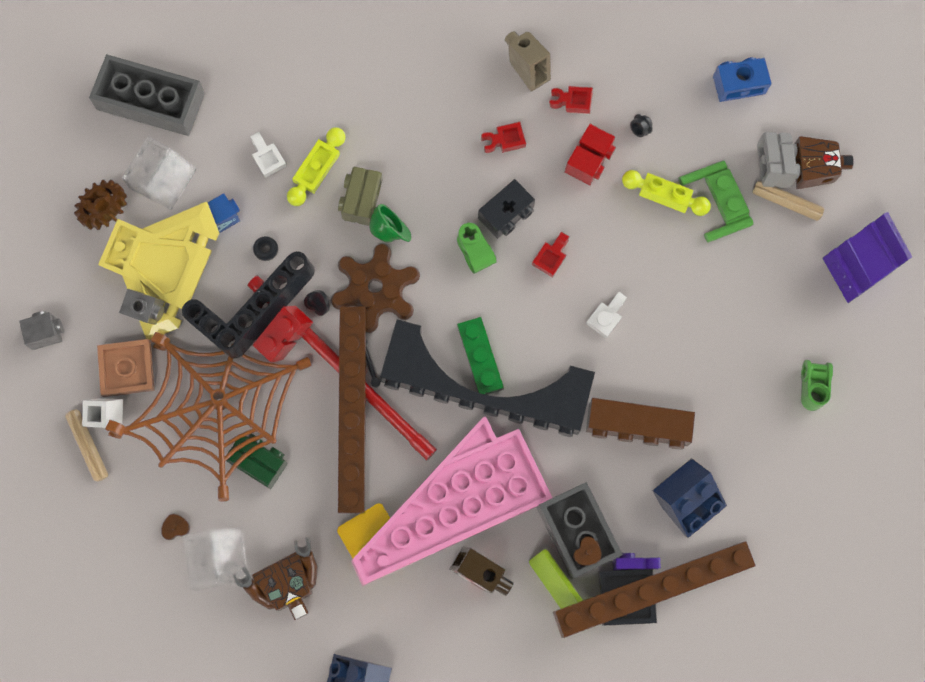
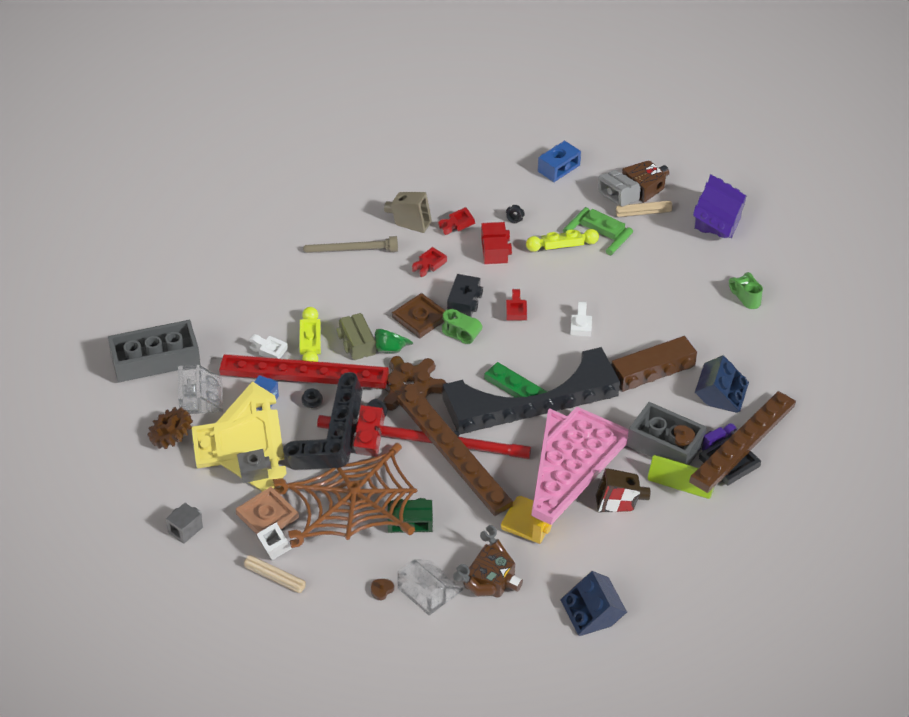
camera: 30 degrees left, 30 degrees down
none -> red plate [219,354,389,388]
none -> dark tan piece [303,236,398,253]
none -> reddish brown tile [392,293,446,338]

